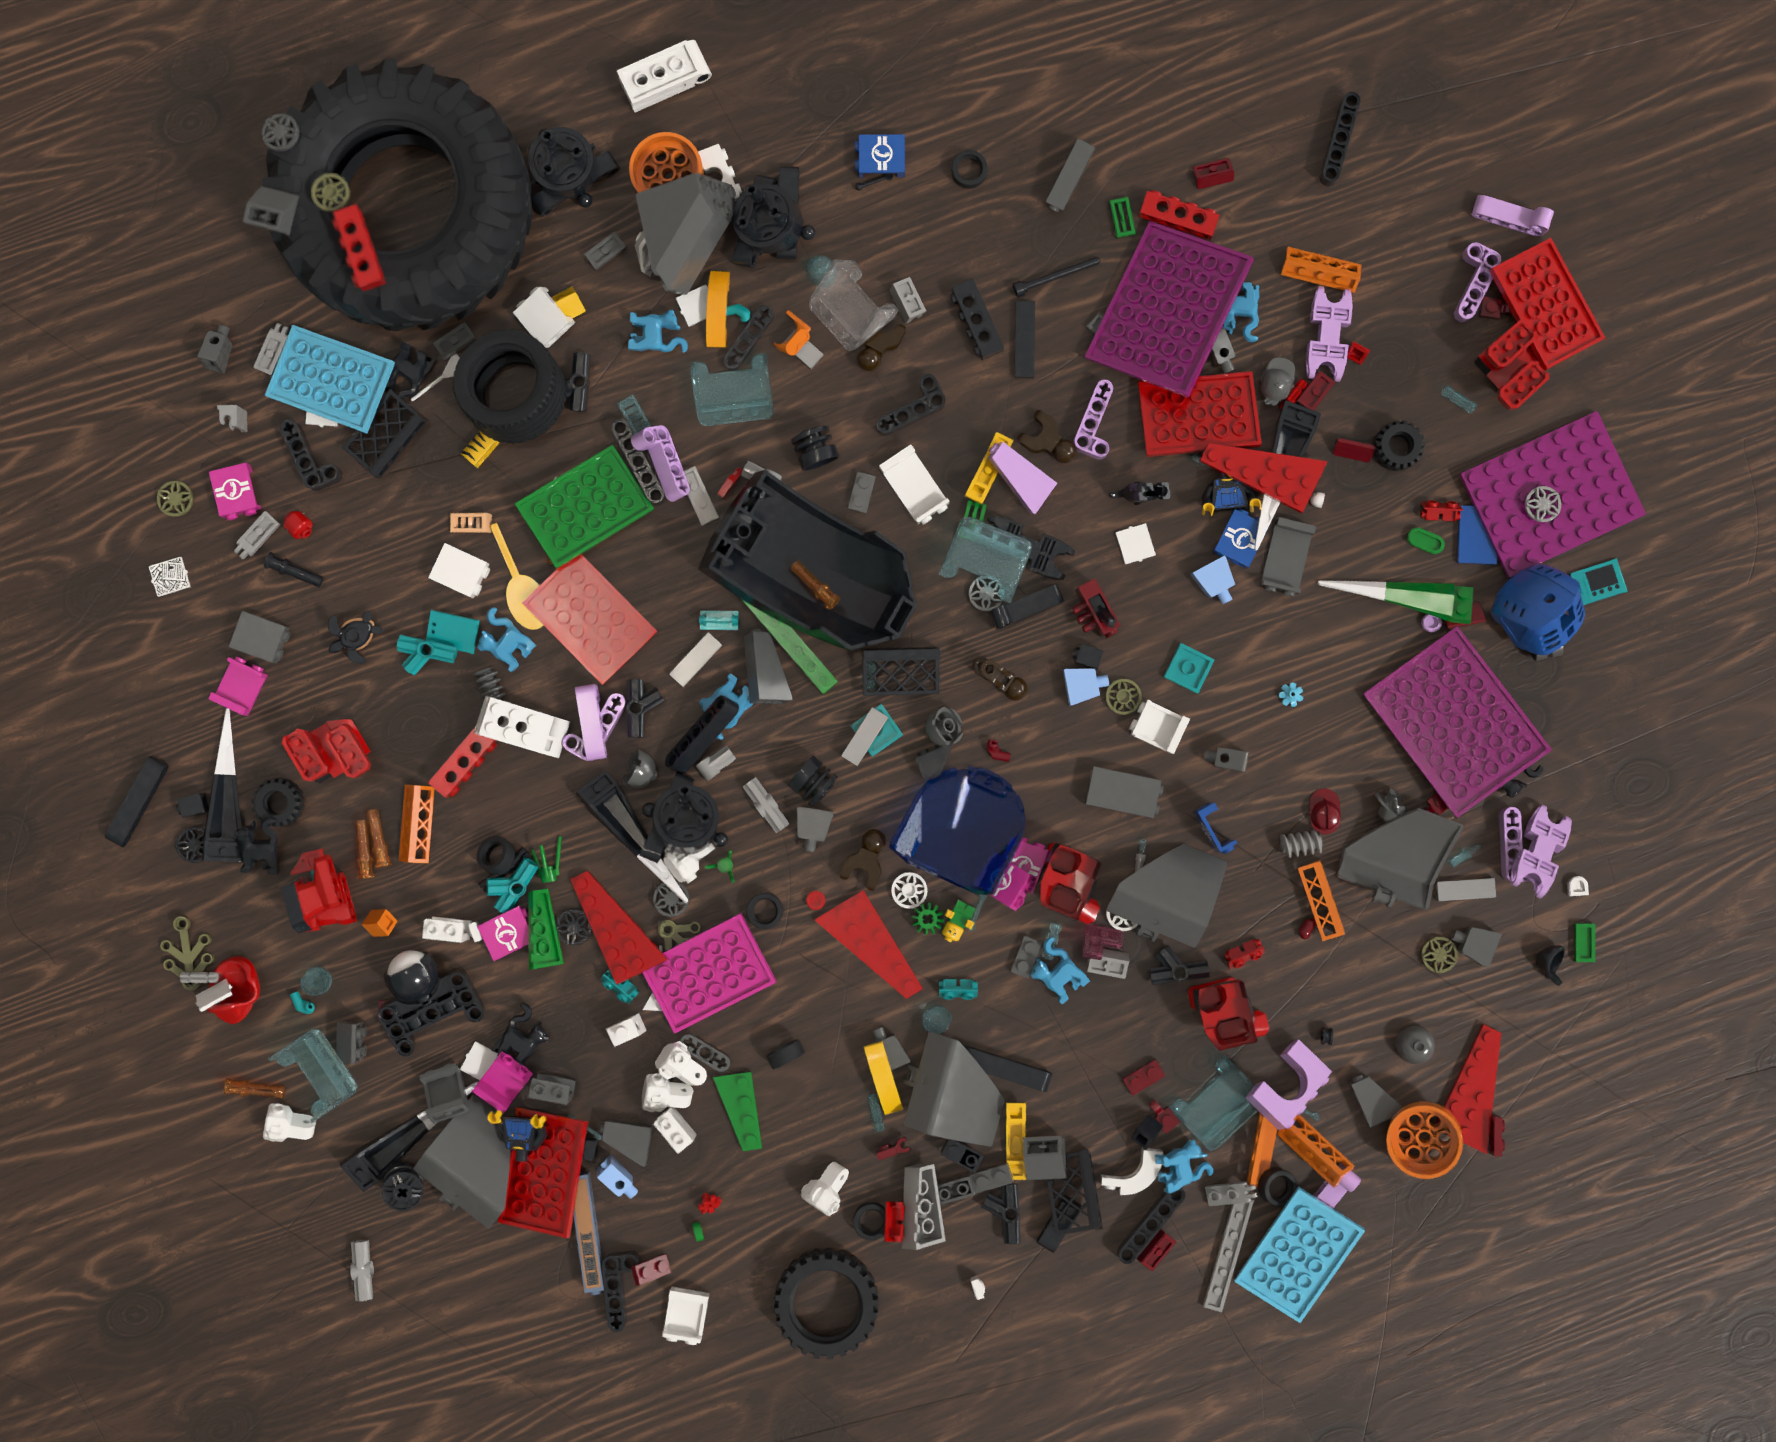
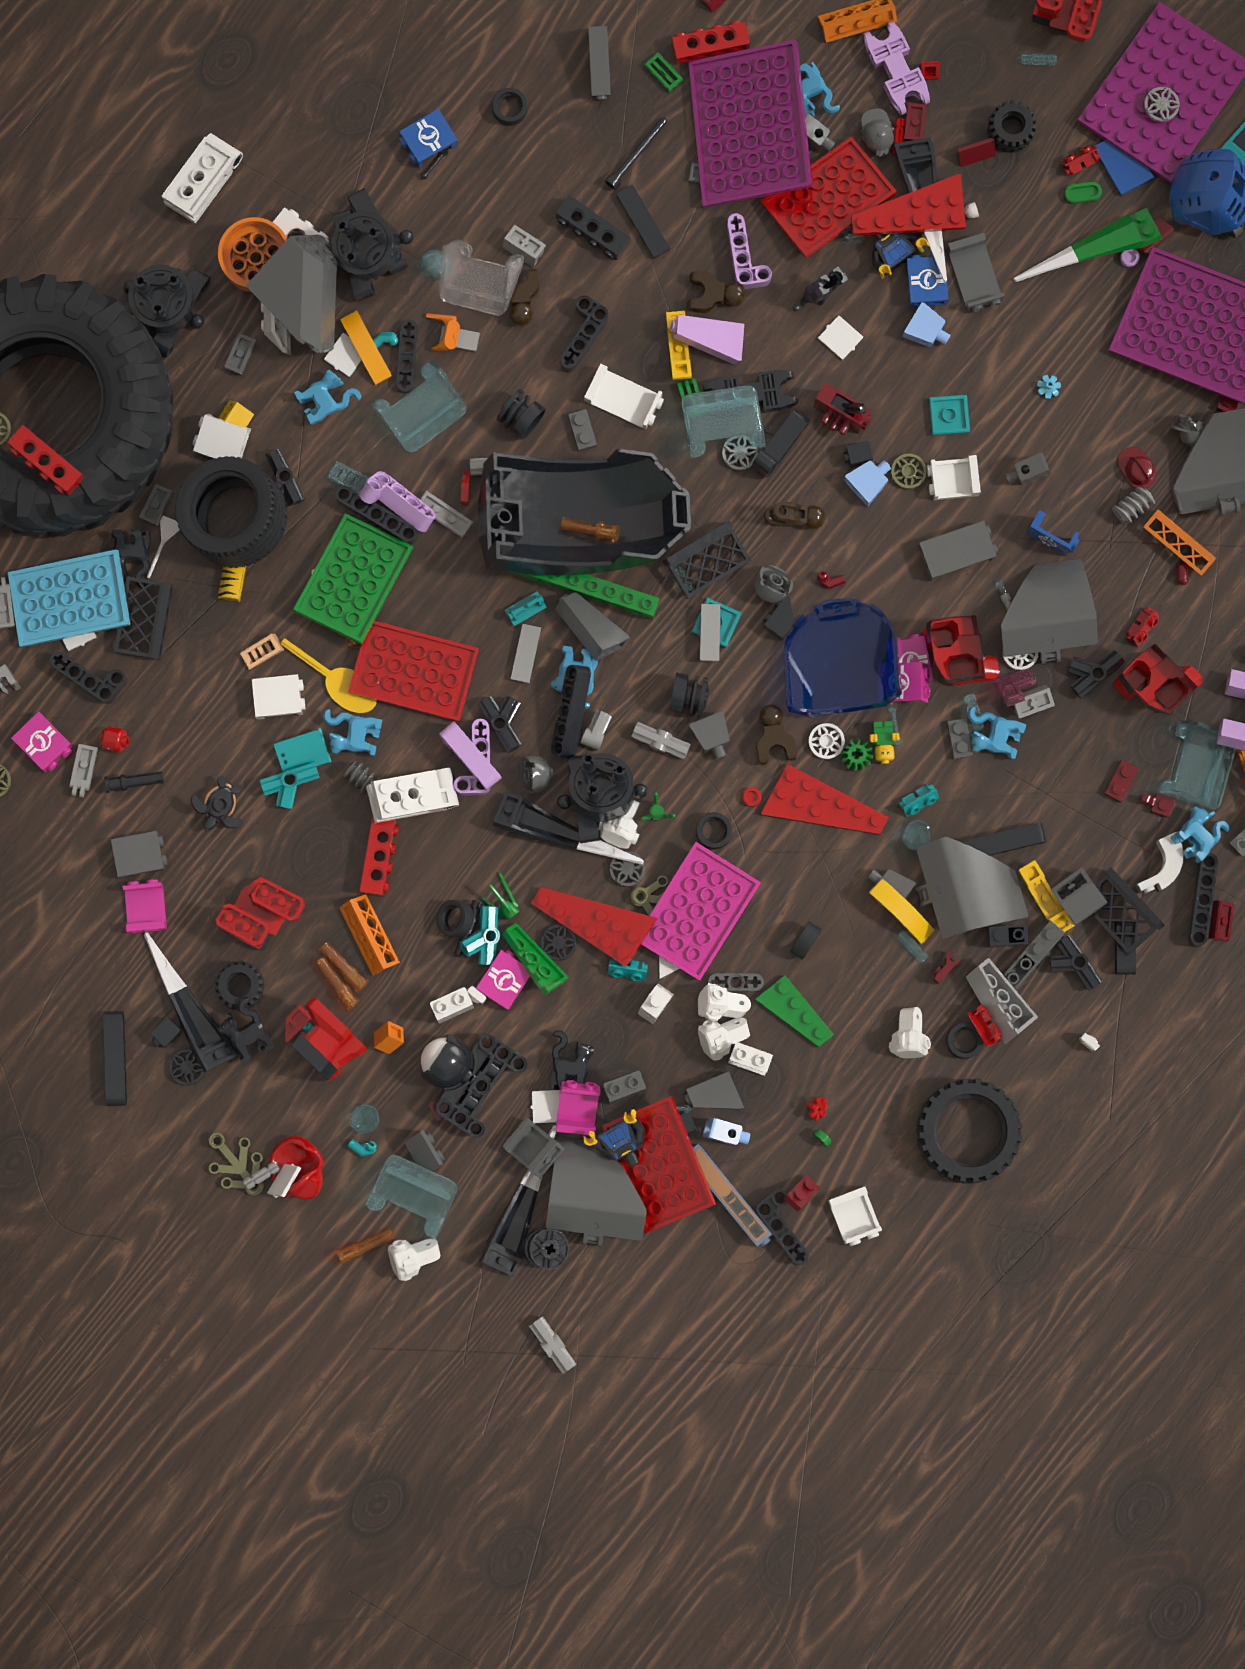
camera: 35 degrees left, 5 degrees down
white piece [149,557,191,597] -> none
black brick [1131,1114,1164,1150] -> none

